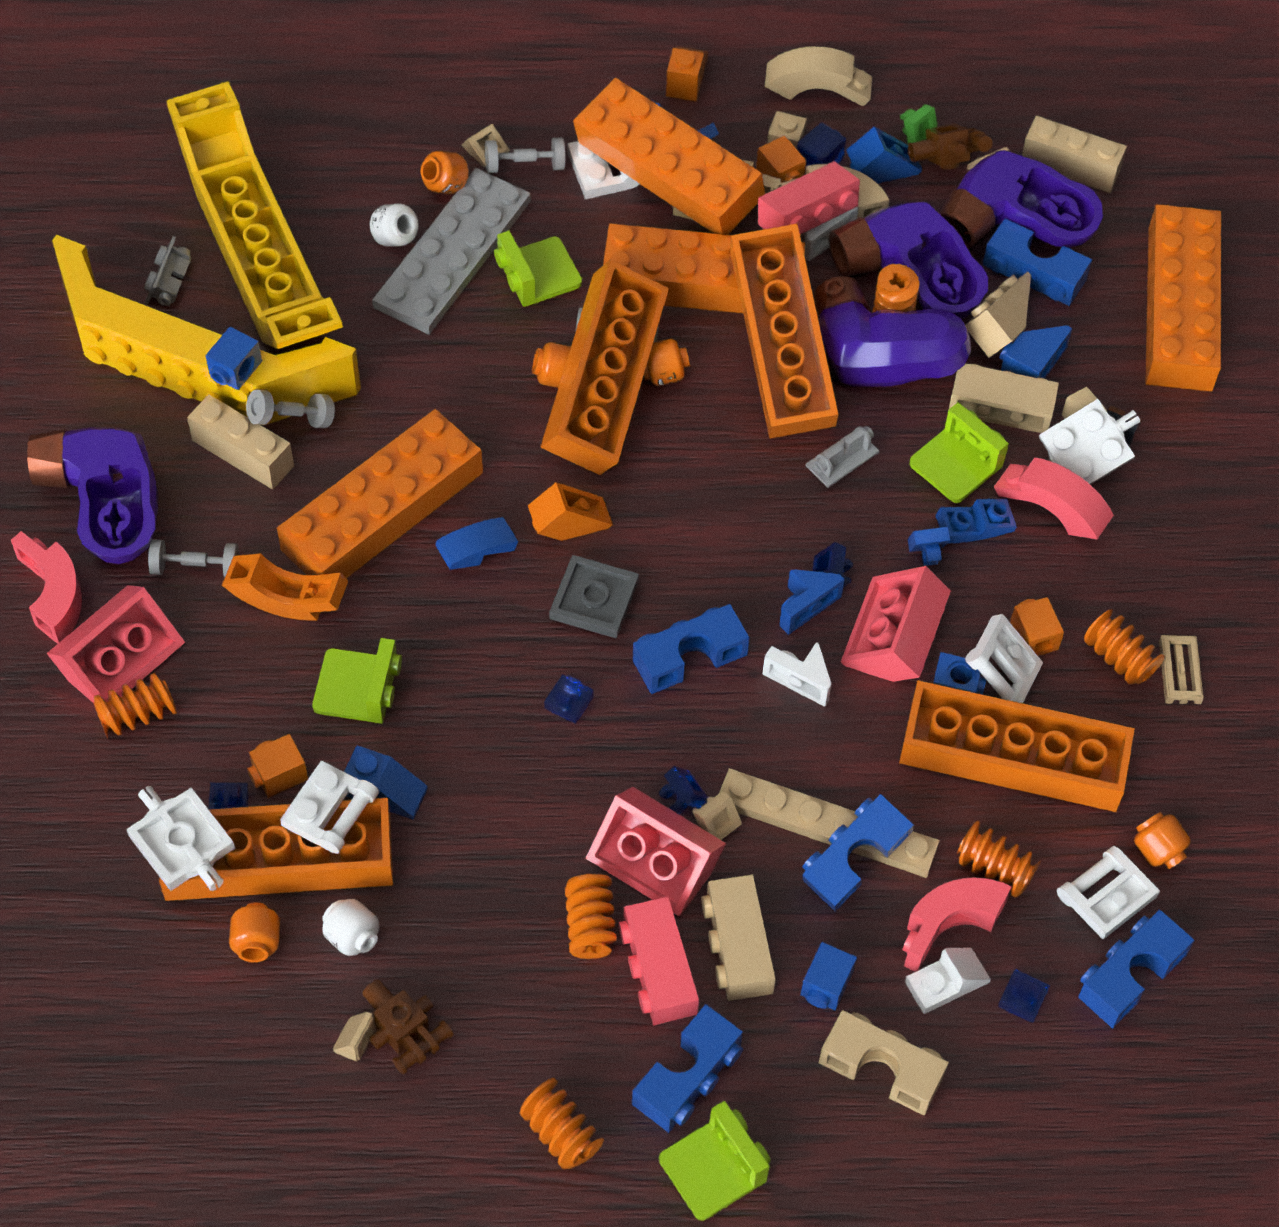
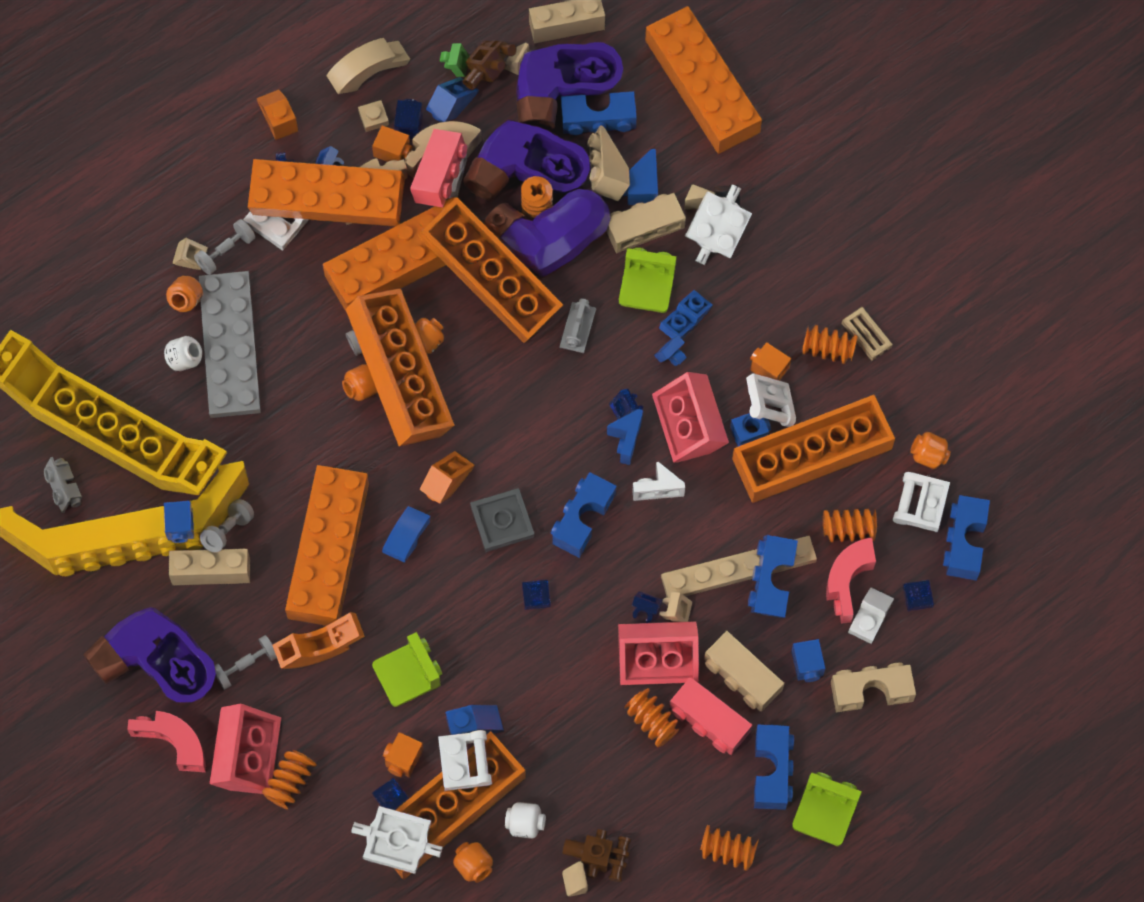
camera: 35 degrees left, 10 degrees up
lime bracket [494,231,582,307] -> none
coral arch [994,457,1114,539] -> none

